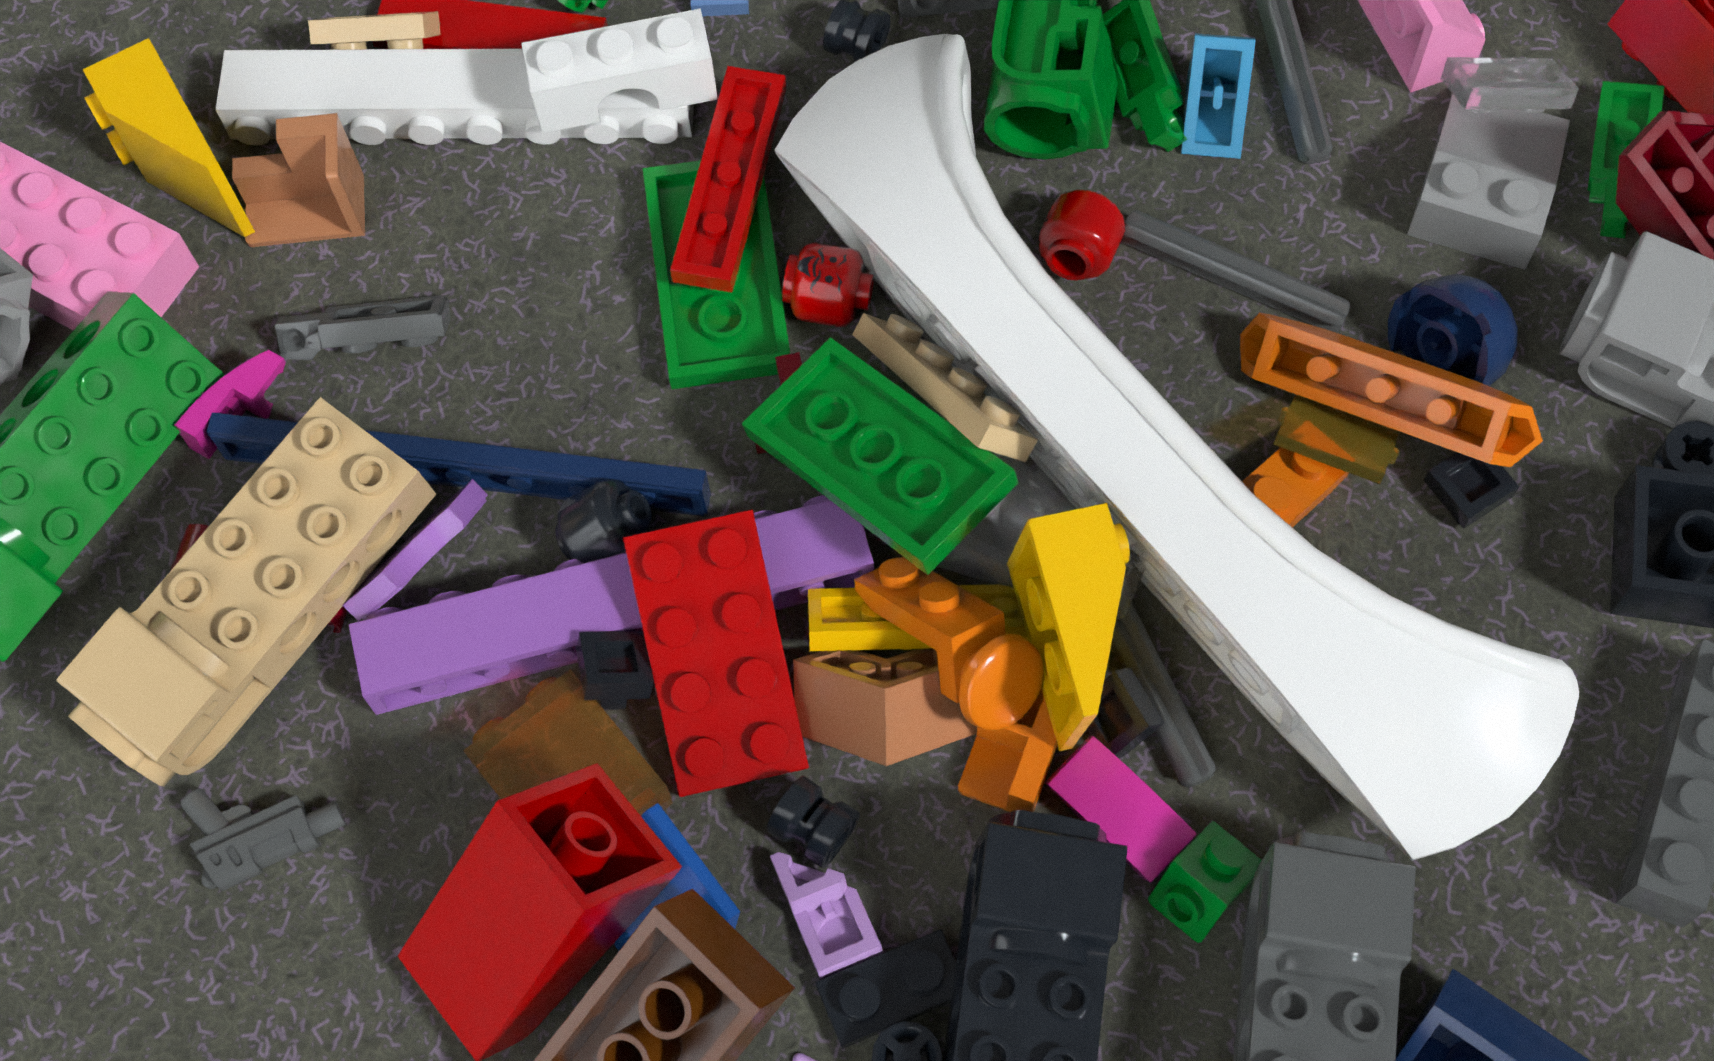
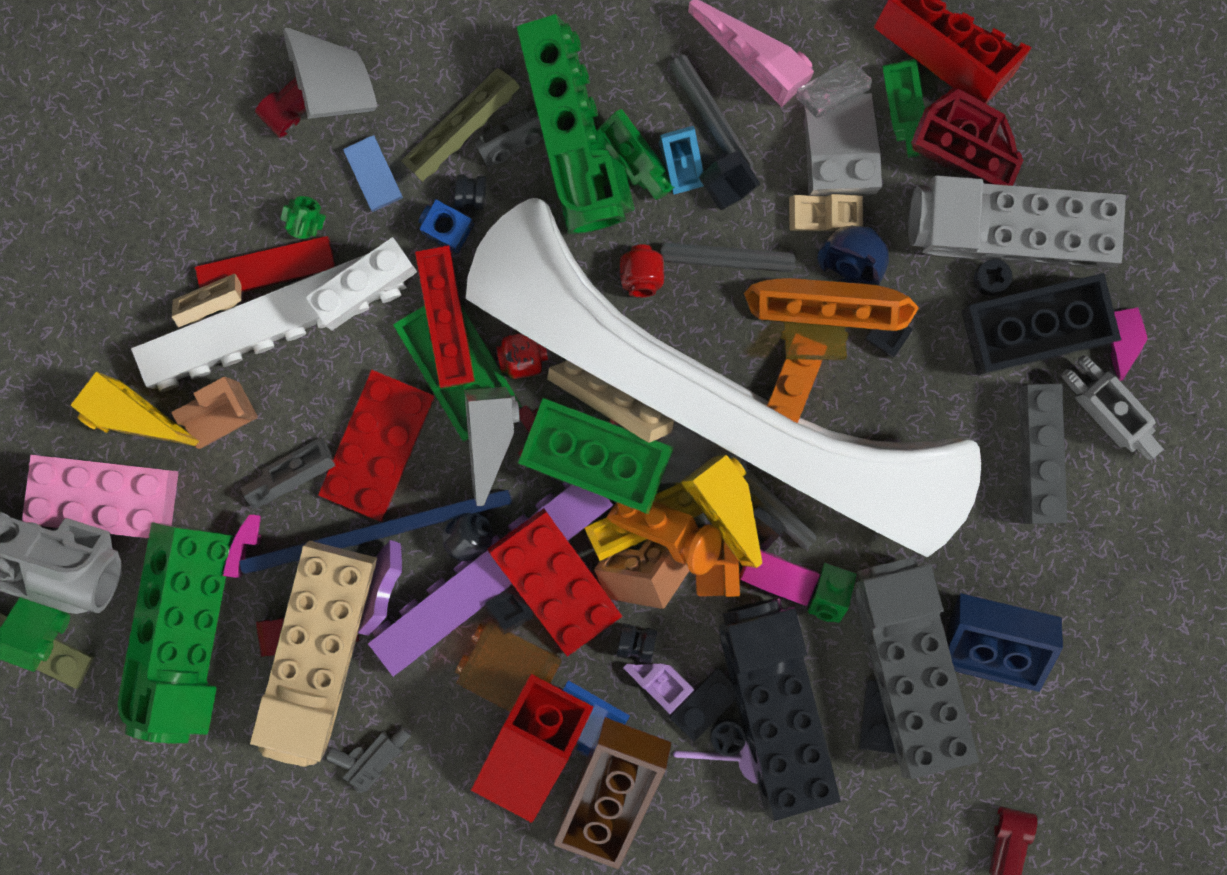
camera: 25 degrees left, 20 degrees up
none -> red plate [318,370,436,522]
none -> blue brick [418,200,475,254]
none -> light grey slope [464,387,519,506]
none -> black panel [698,150,760,210]
none -> tan slope [789,194,863,231]

